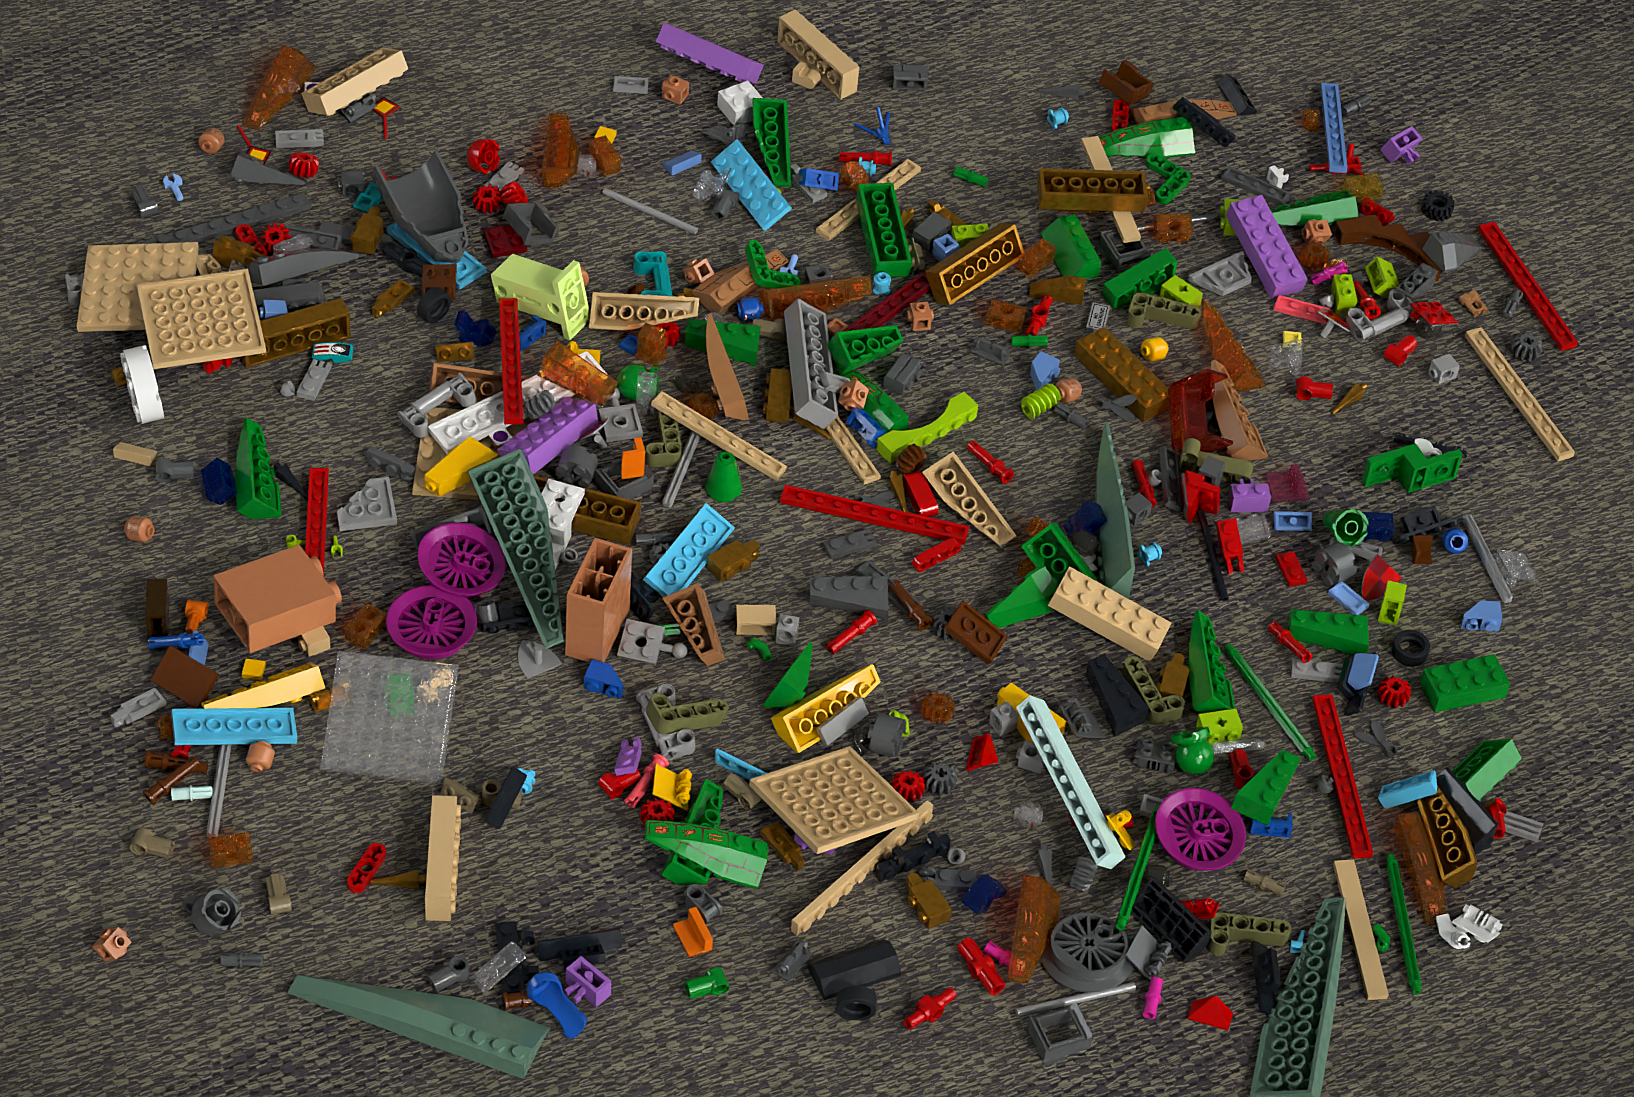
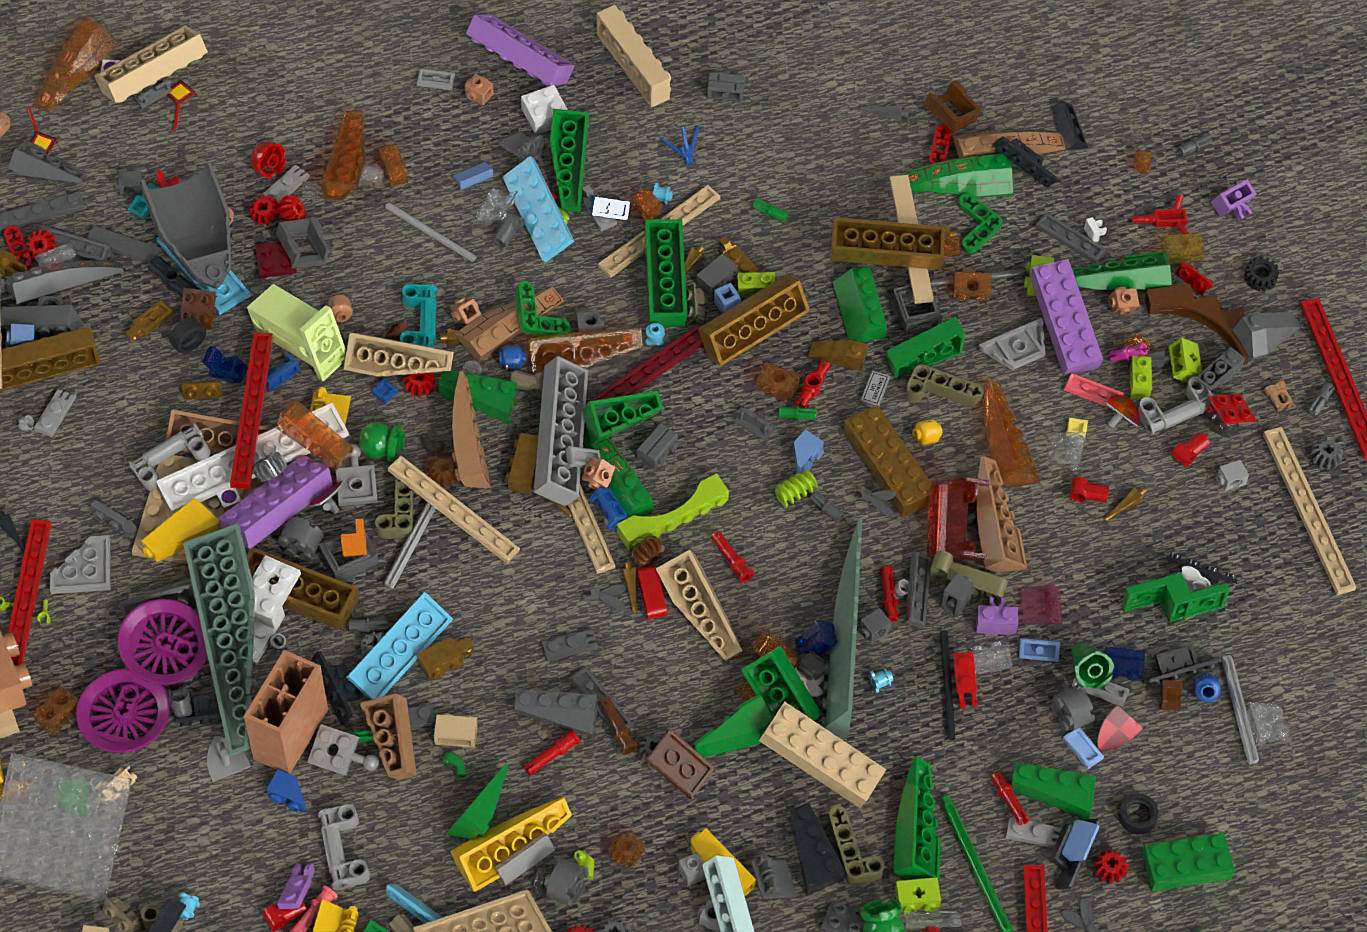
camera: 10 degrees right, 10 degrees up
light grey hinge [275,129,324,148] -> none
red gear [288,151,319,179] -> none
slope [312,342,354,363] -> none
pearl gold hinge [350,206,384,255] -> none
yellow tile [594,126,617,146] -> none
clear hinge [636,371,658,416] -> none
clear orange brick [637,323,667,366] -> none
olive beam [646,693,729,734] -> none
green cone [705,452,742,502] -> none
light grey brick [776,614,800,646] -> none
light blue bar [780,254,798,276] -> none
red plate [780,485,969,545] -> none
tan leg [792,61,821,89] -> none
nougat tile [827,318,849,337] -> none
red pin [839,150,892,166] -> none
nougat brick [906,302,934,331] -> none
red beam [912,538,962,572] -> none
red slope [966,733,998,771] -> none
clear orange brick [1018,238,1056,279] -> none
medium azure brick [1047,107,1069,130] -> none
nougat head [1055,377,1082,403] -> none
pearl gold hinge [1156,653,1189,698] -> none
lime brick [1159,275,1203,307] -> none
red piece [1179,470,1220,523] -> none
red plate [1275,551,1308,587] -> none
clear orange gear [1299,241,1330,270] -> none
light grey hinge [1319,294,1335,308] -> none
medium blue plate [1320,83,1347,173] -> none
red pin [1353,281,1381,319] -> none
lime brick [1378,581,1407,626] -> none
medium blue slope [1460,601,1502,632] -> none

